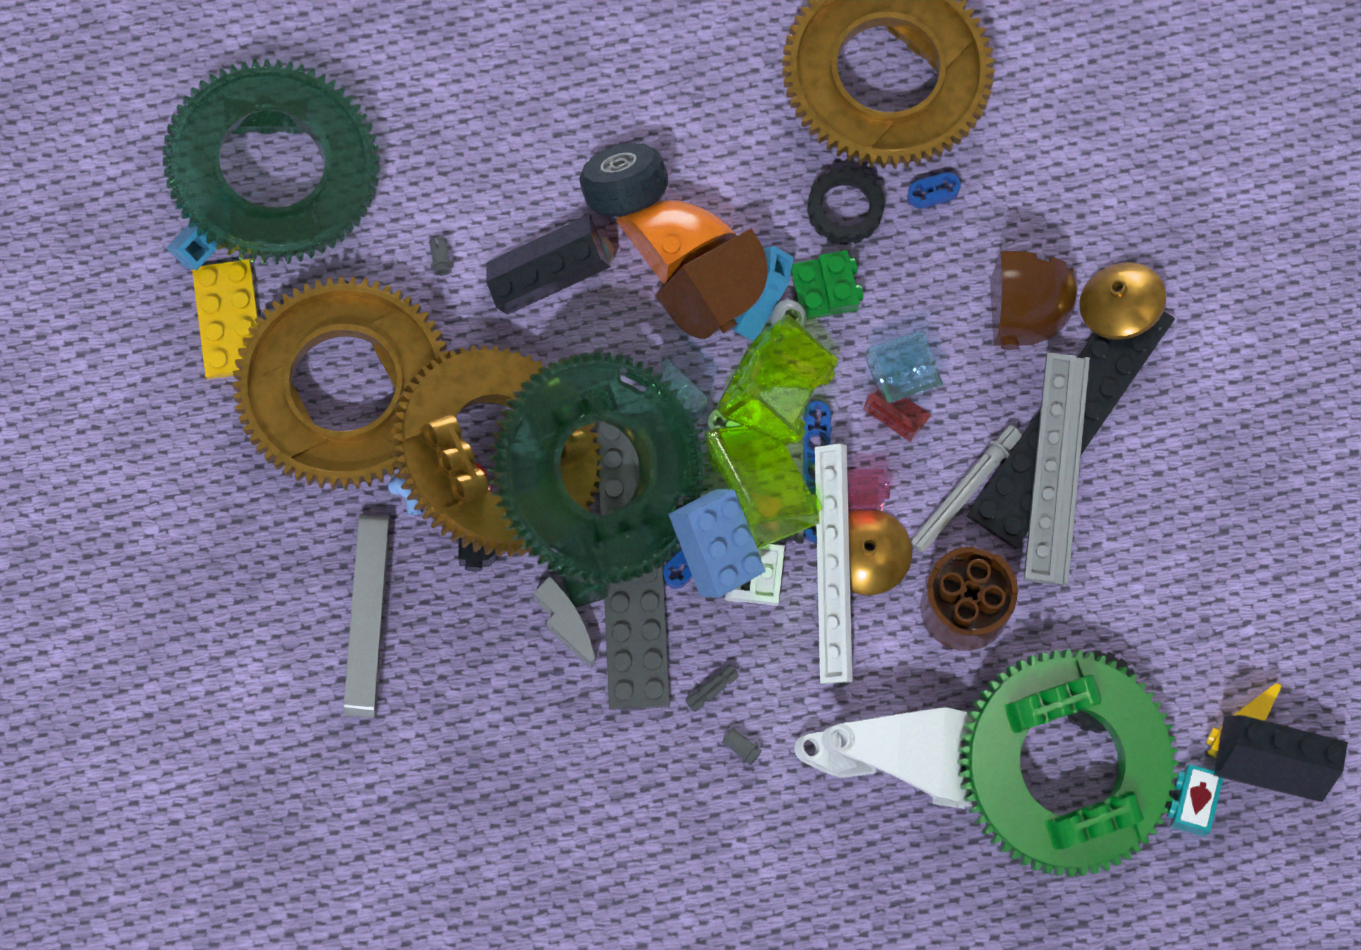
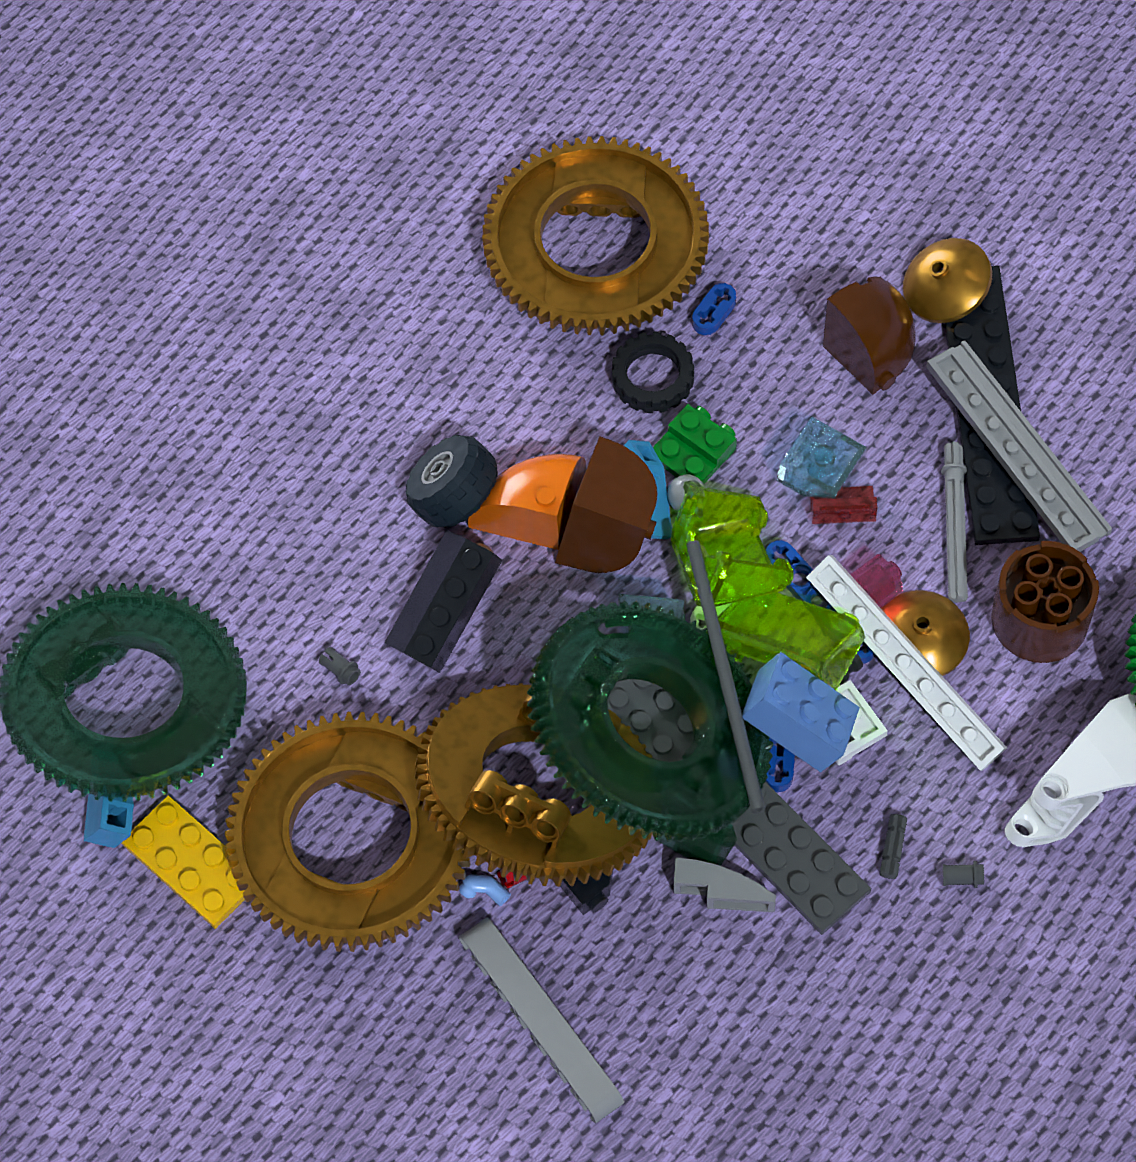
camera: 30 degrees left, 10 degrees down
none -> dark grey piece [687,540,765,813]

